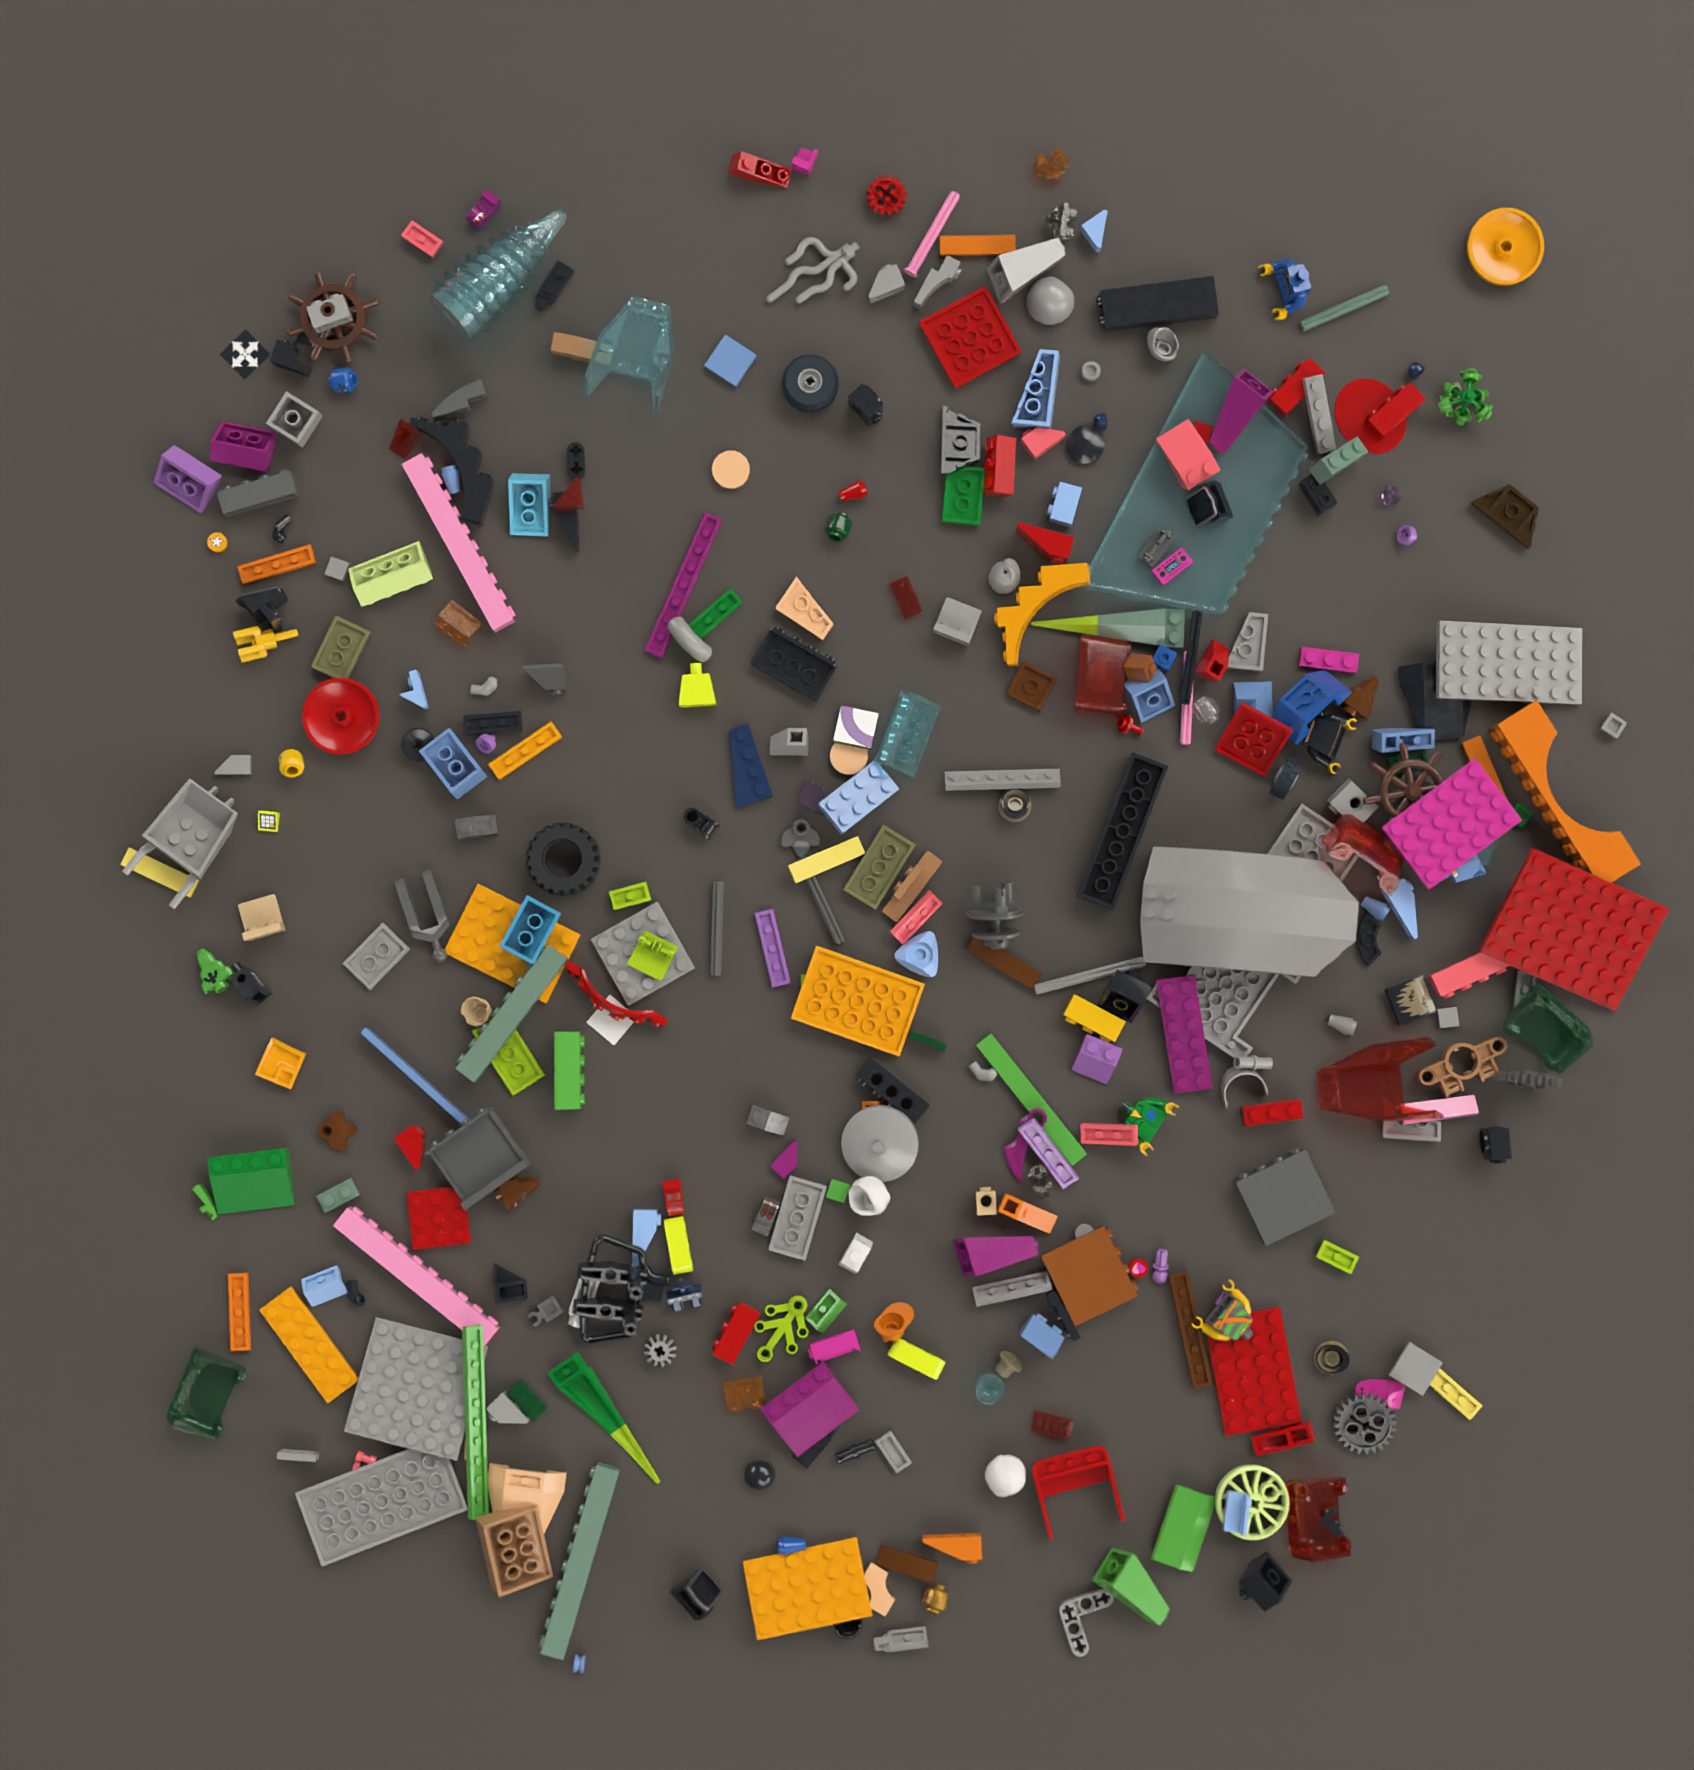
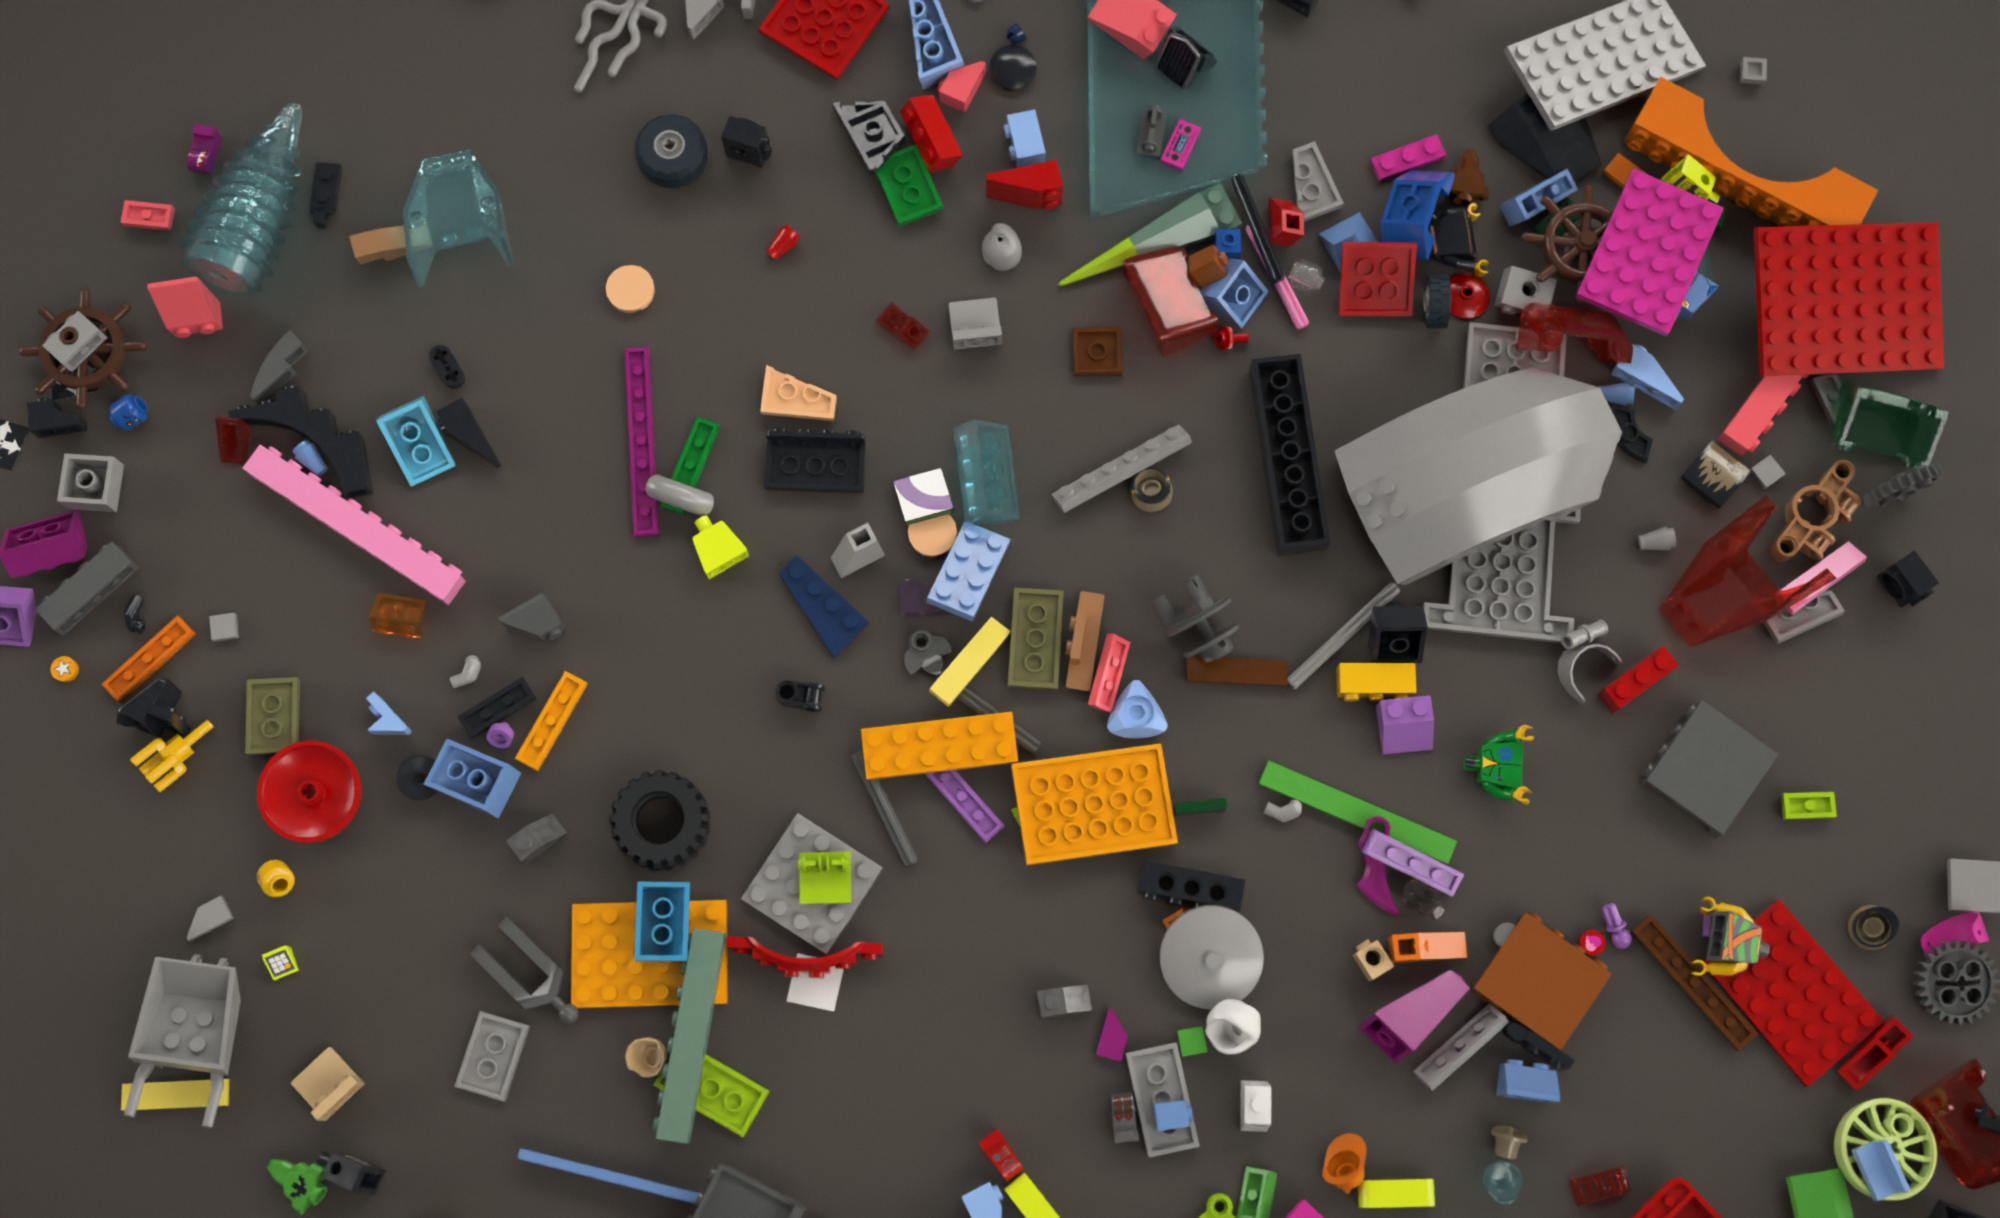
camera: 30 degrees left, 10 degrees down
yellowish green slope [348,541,433,607] -> none
clear red slope [553,477,585,512] -> none
bright green slope [554,1032,585,1110] -> none
lime plate [609,882,651,910] -> none
medium blue tile [704,334,757,388] -> none
dark green head [825,512,852,542] -> none
light orange arch [994,563,1090,667] -> none
coral plate [1080,1123,1138,1146] -> none
magenta plate [1156,974,1212,1094] -> none
none -> coral slope [147,276,223,338]
none -> light orange plate [861,712,1018,780]
none -> medium blue brick [1153,1100,1193,1131]
none -> red dish [1449,273,1490,319]
none -> neon yellow torso [1661,155,1720,204]

